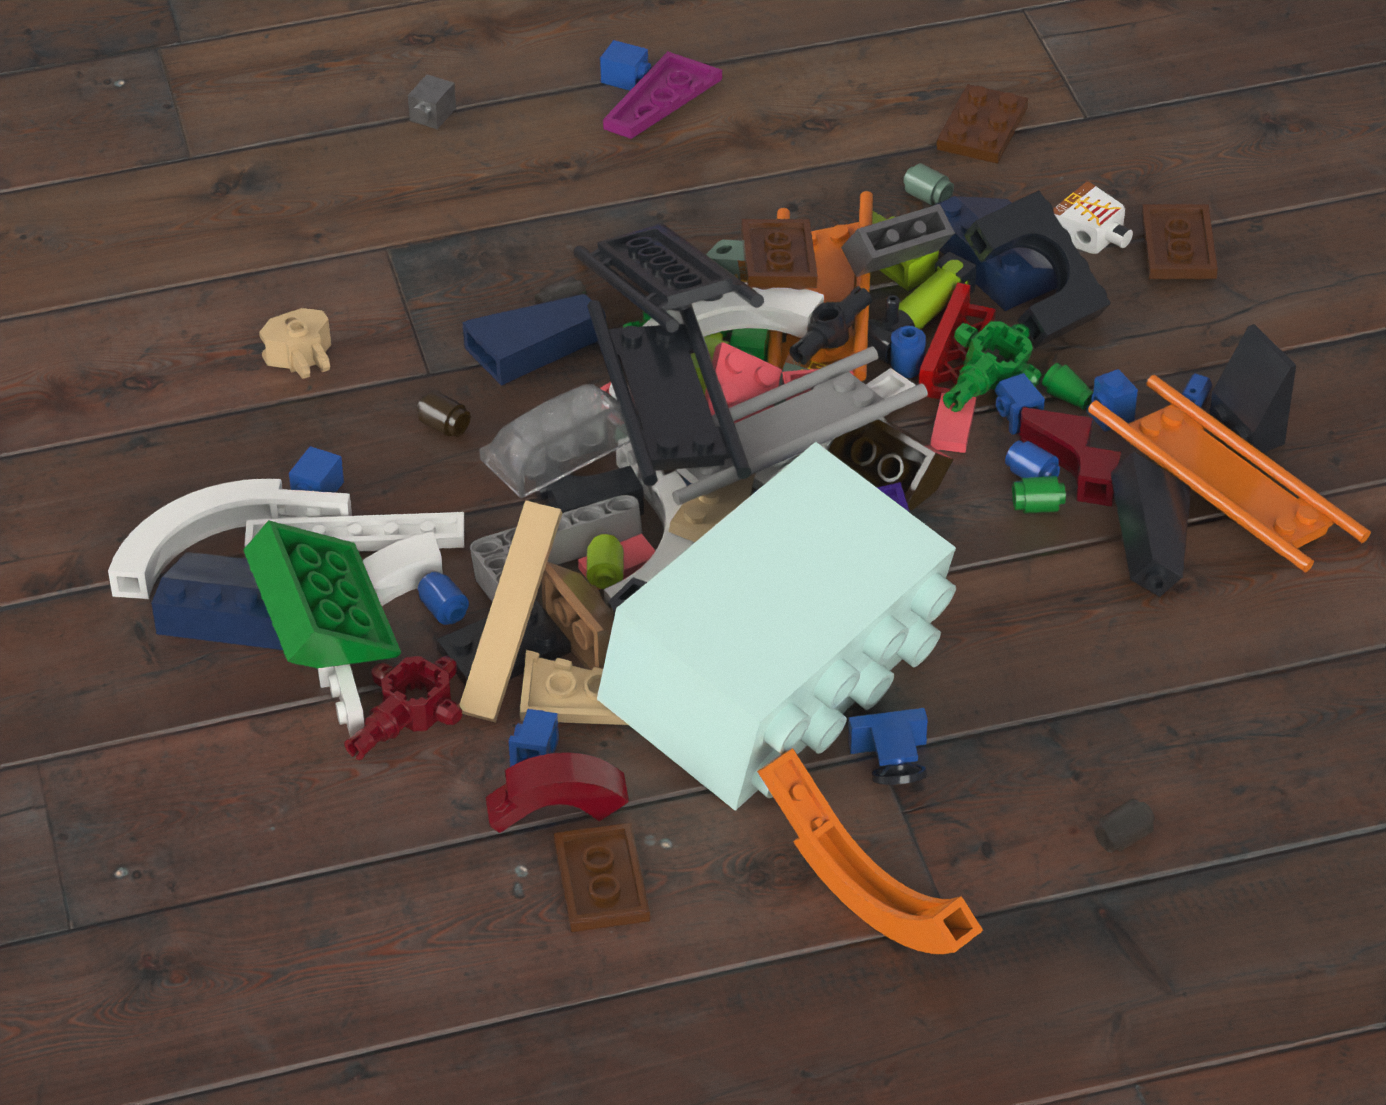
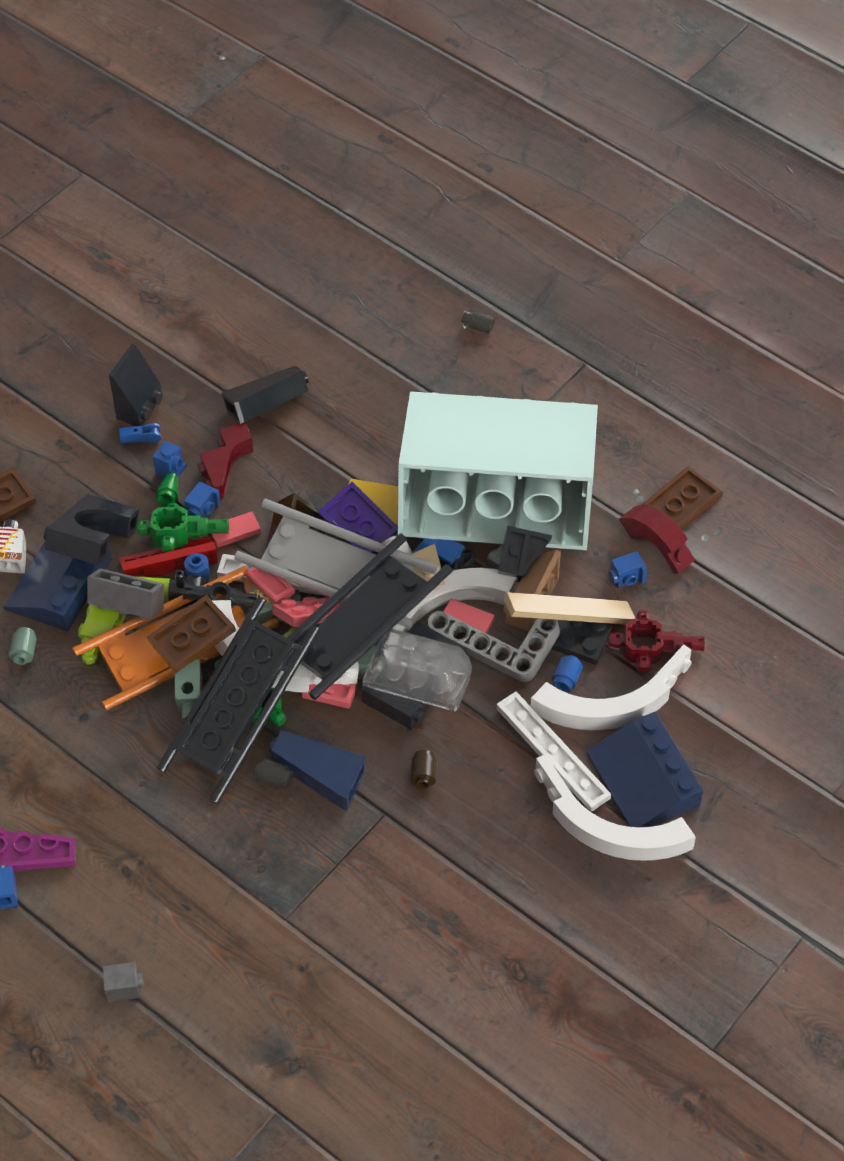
camera: 125 degrees left, 10 degrees up
green slope [243,520,402,669] -> none
tan hinge [259,308,331,379] -> none
blue brick [289,446,344,493] -> none
tan wing [520,650,628,725] -> none
lime brick [586,534,624,589] -> none
orange arch [757,748,984,954] -> none
blue brick [1005,440,1060,478] -> none
green brick [1012,476,1066,514] -> none
orange piece [1088,375,1371,572] -> none

